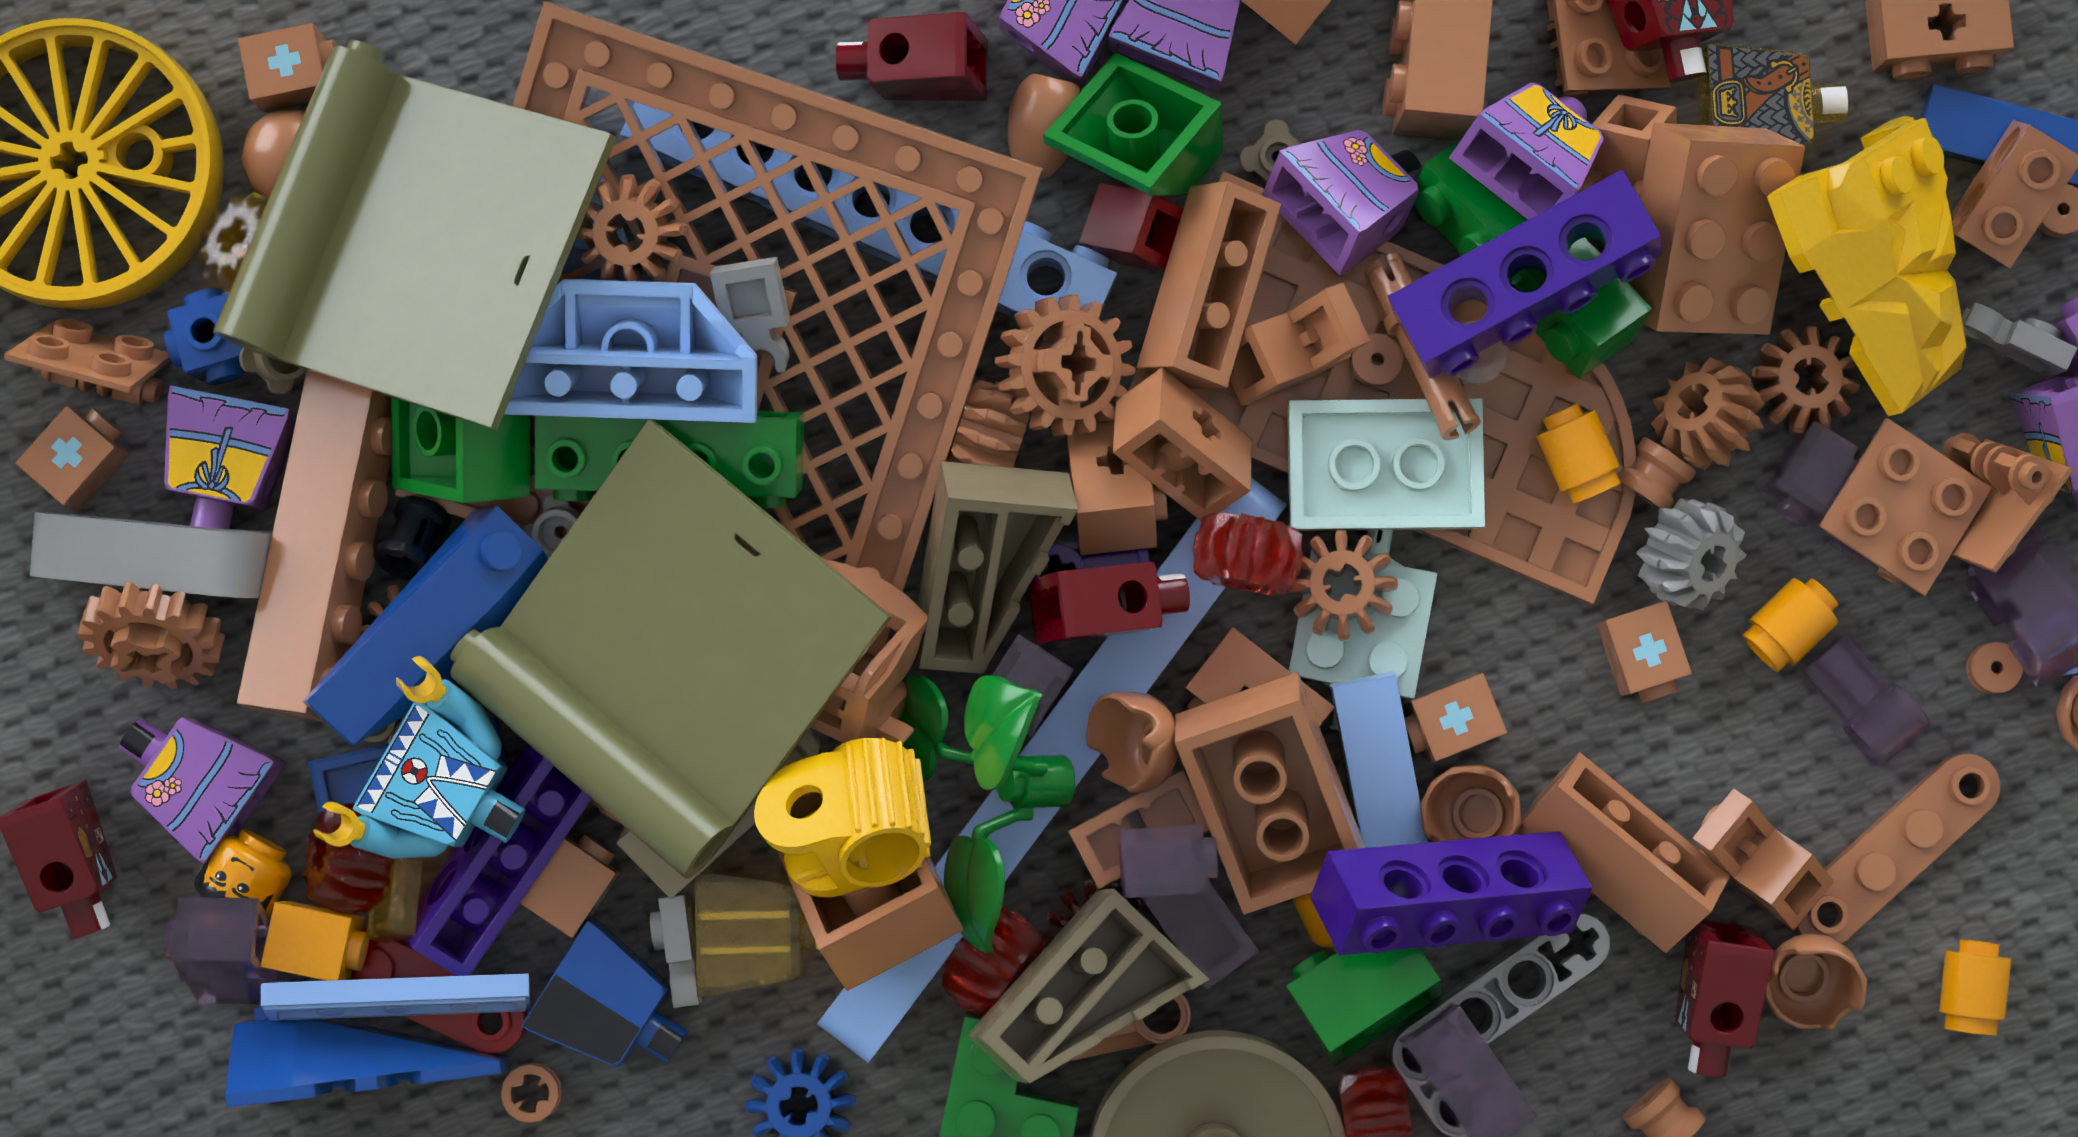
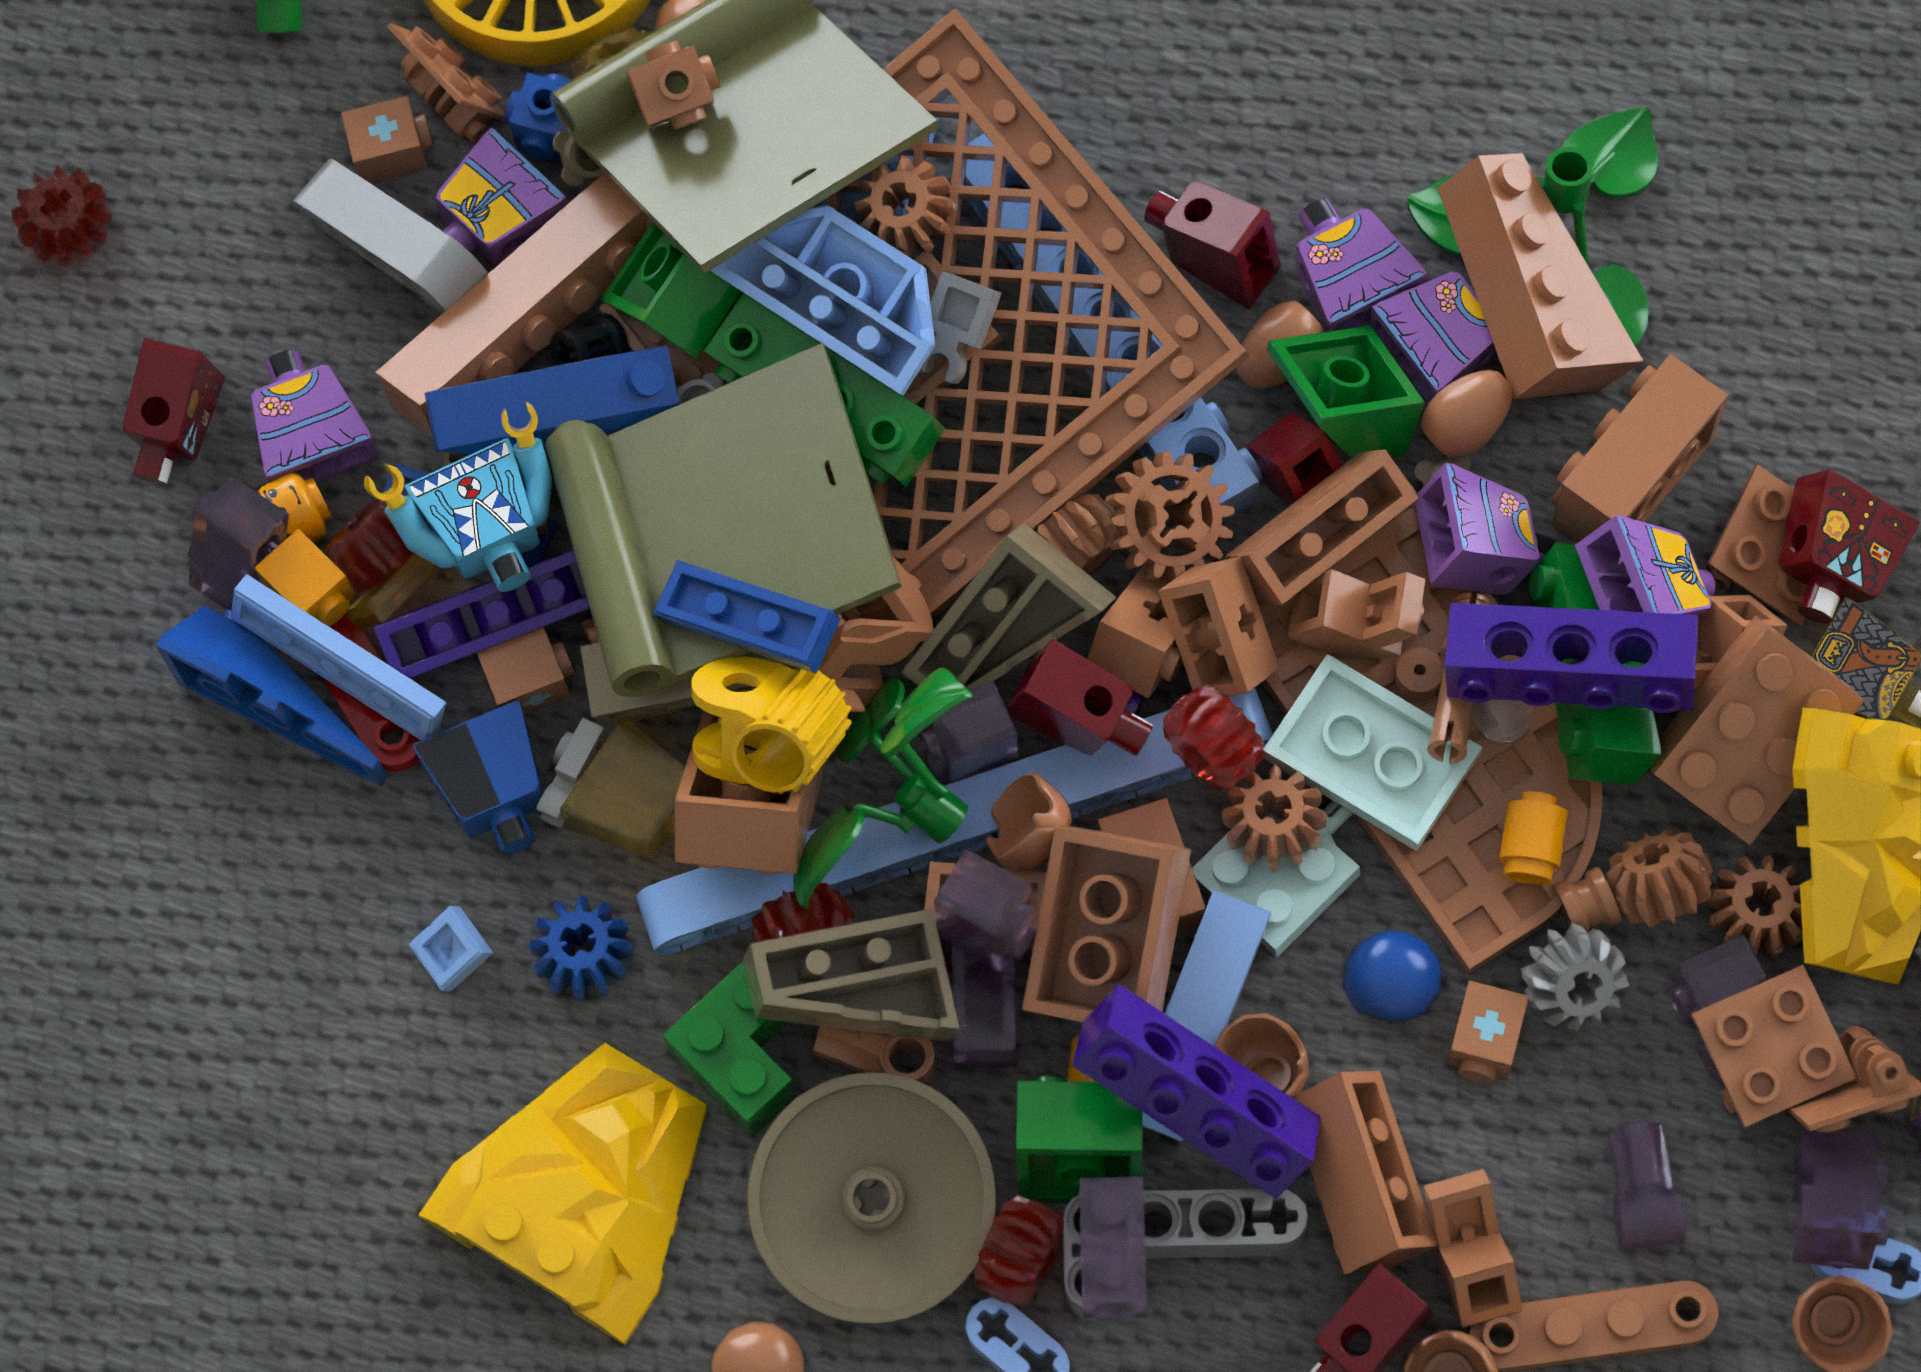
camera: 40 degrees right, 15 degrees down
nougat gear [77,582,225,689] -> none
nougat bush [501,1062,563,1123] -> none
nougat brick [1404,673,1507,762] -> none
light orange brick [1742,578,1839,672] -> none
nougat piece [1966,642,2023,694] -> none
none -> nougat brick [627,40,721,130]
none -> blue tile [653,560,840,674]
none -> blue hair [1342,930,1442,1024]
none -> nougat animal [1421,370,1513,458]

